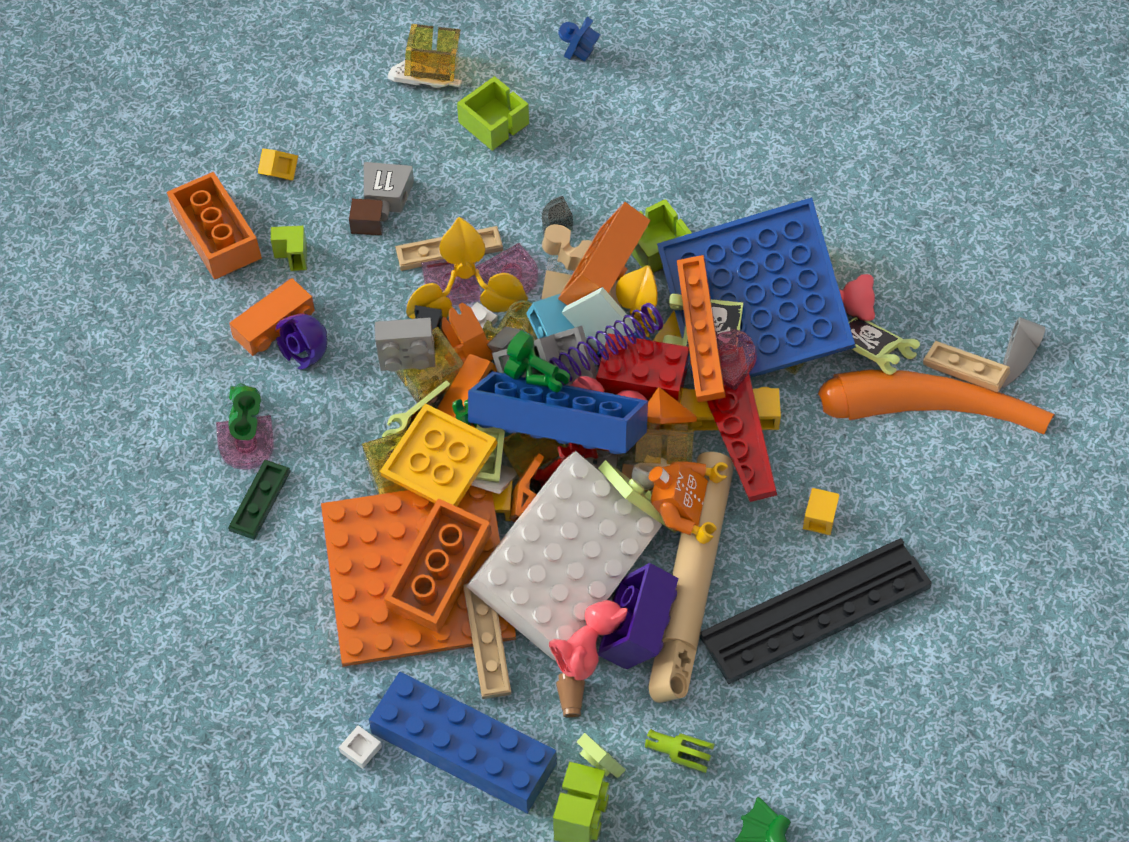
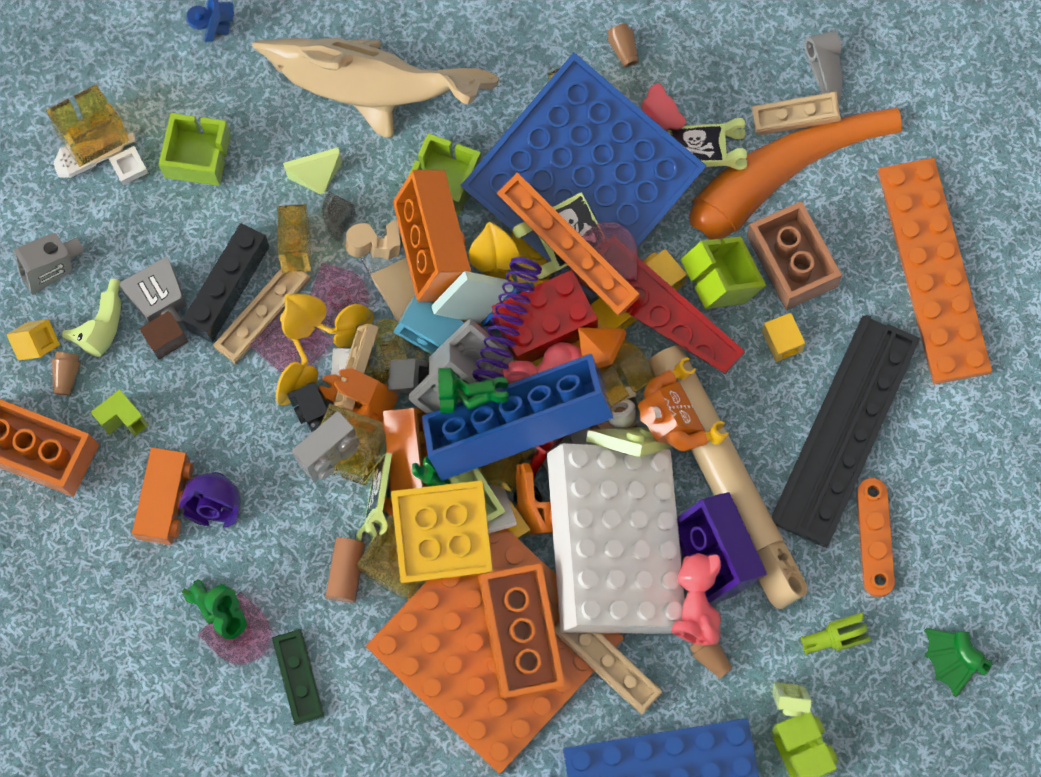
camera: 35 degrees left, 15 degrees up
none -> light grey torso [13,233,84,295]
none -> medium nougat cone [51,352,81,396]
none -> yellowish green animal [62,279,122,357]
none -> white plate [109,146,148,185]
none -> black brick [182,223,270,343]
none -> tan animal [252,37,500,138]
none -> clear yellow brick [278,204,311,273]
none -> yellowish green slope [283,147,342,194]
none -> nougat brick [325,538,365,603]
none -> tan tile [333,323,379,412]
none -> medium nougat cone [607,23,639,68]
none -> lime piece [680,236,766,309]
none -> nougat brick [747,201,842,310]
none -> orange plate [856,478,895,598]
none -> orange plate [878,158,992,385]

